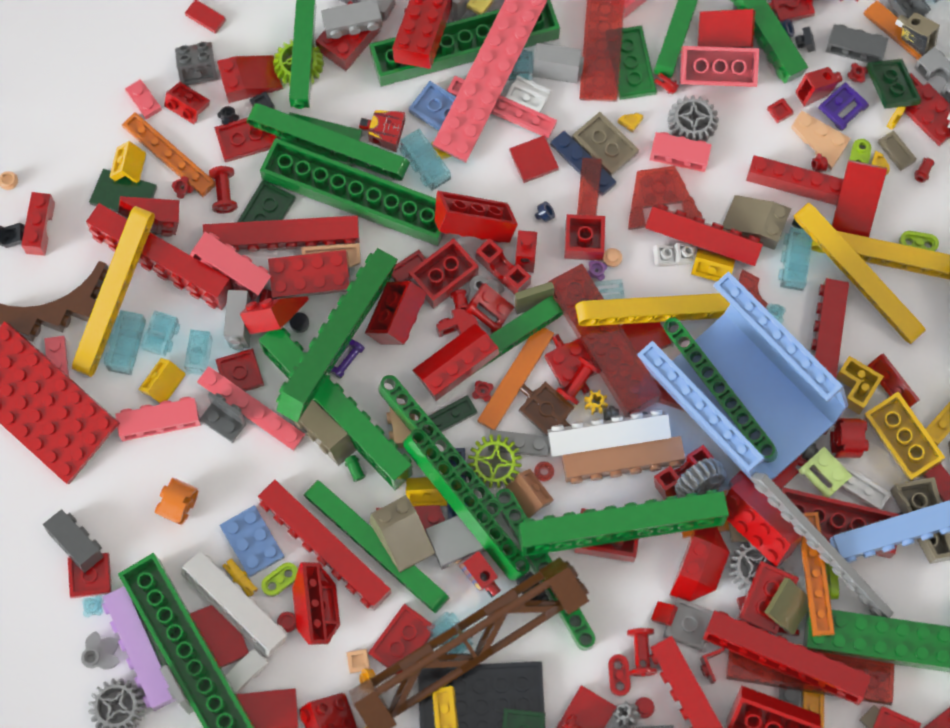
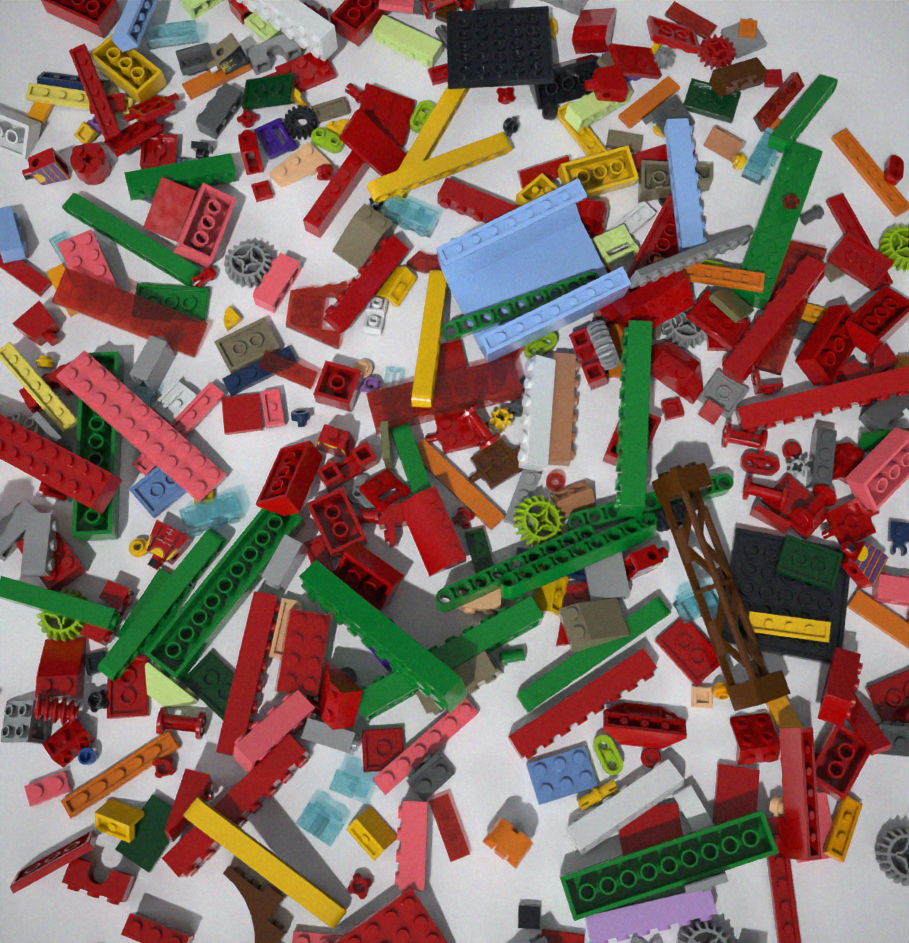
camera: 75 degrees left, 0 degrees up
clear light blue brick [104,310,146,375] -> none
none -> red tile [10,830,98,894]
none -> red piece [34,693,81,727]
none -> red arch [62,857,136,905]
none -> blue hinge [78,748,97,765]
none -> red arch [80,580,134,646]
none -> yellow plate [129,538,147,558]
none -> yellowish green slope [145,662,198,709]
none -> coral plate [260,388,285,428]
none -> light grey brick [261,534,309,590]
none -> black tyre [284,105,317,140]
none -> red plate [347,873,372,899]
none -> red plate [359,83,415,148]
none -> clear red tile [429,794,470,862]
none -> black plate [503,116,519,137]
none -> black tile [518,905,540,929]
none -> lime plate [524,332,558,359]
none -> red tile [660,397,685,421]
none -> red hose [742,475,790,510]
none -> red tile [749,504,792,533]
none -> clear red plate [782,194,801,209]
none -> dark grey pin [799,206,824,225]

